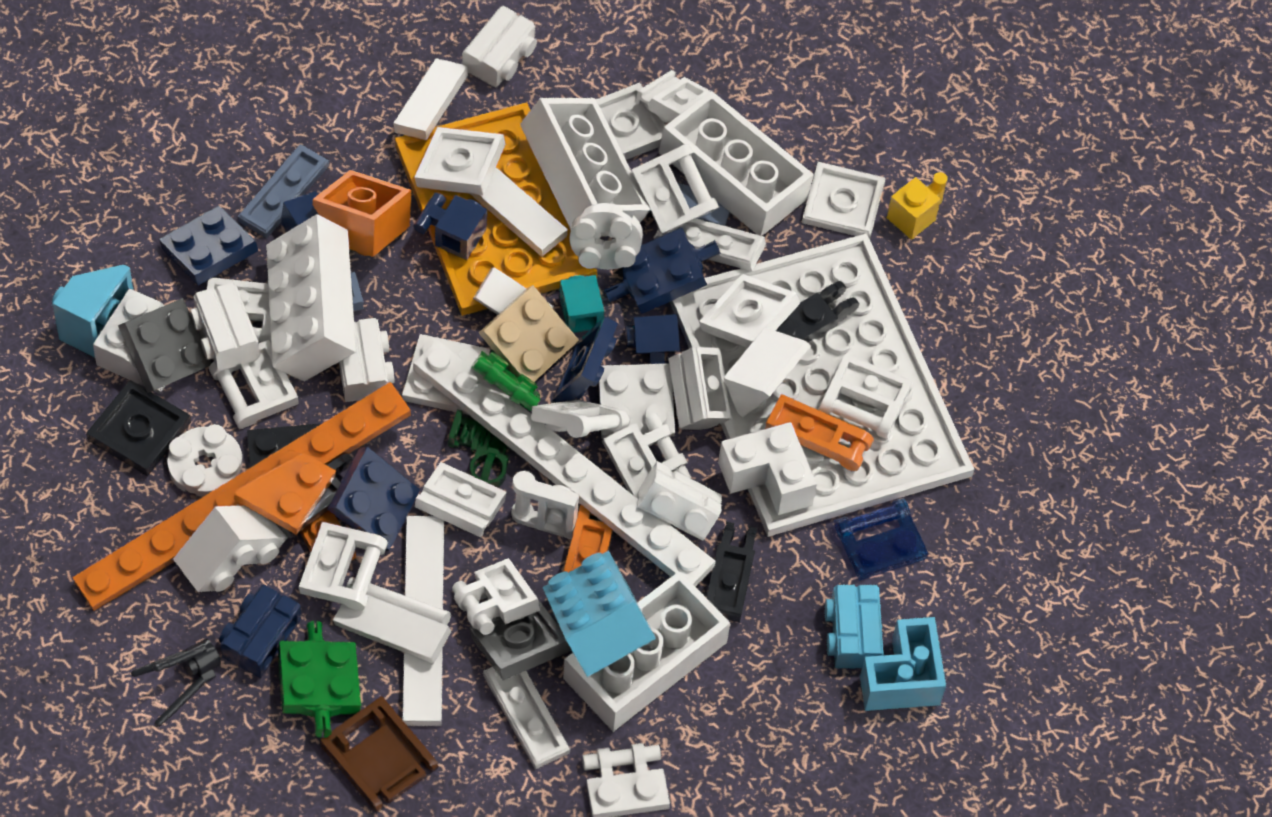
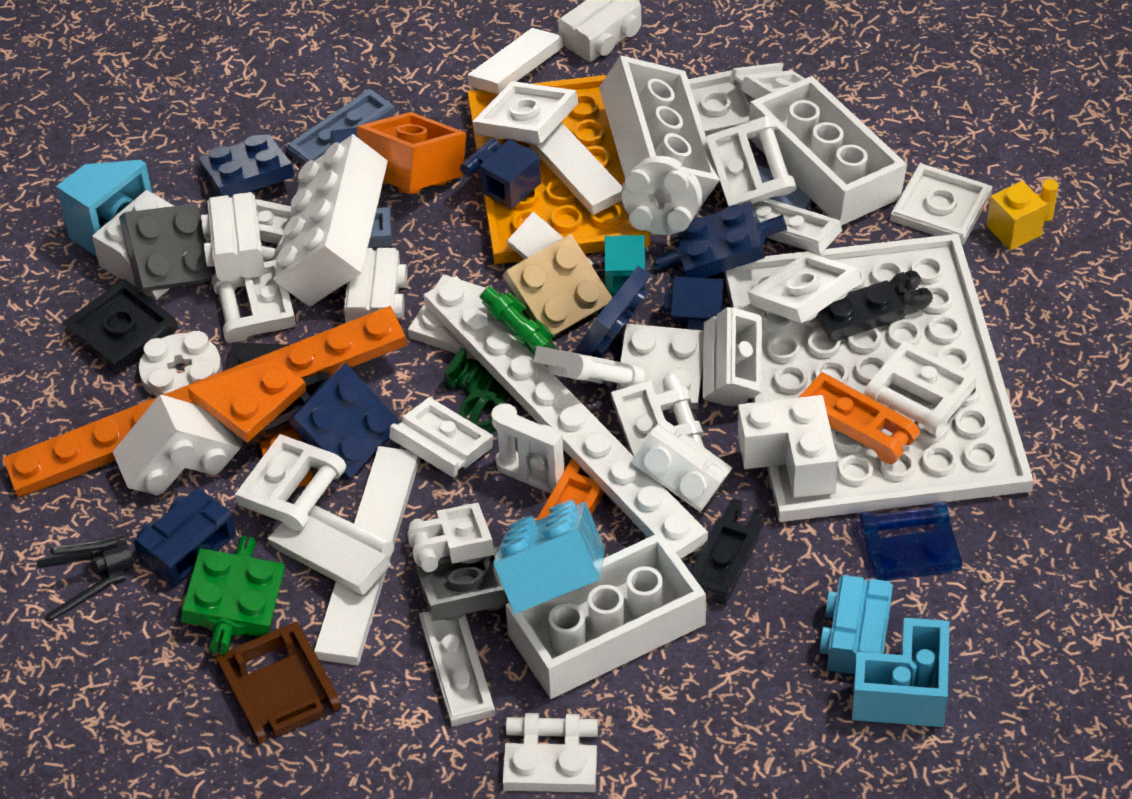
camera: 20 degrees right, 10 degrees down
white slope [723,328,811,417] -> none

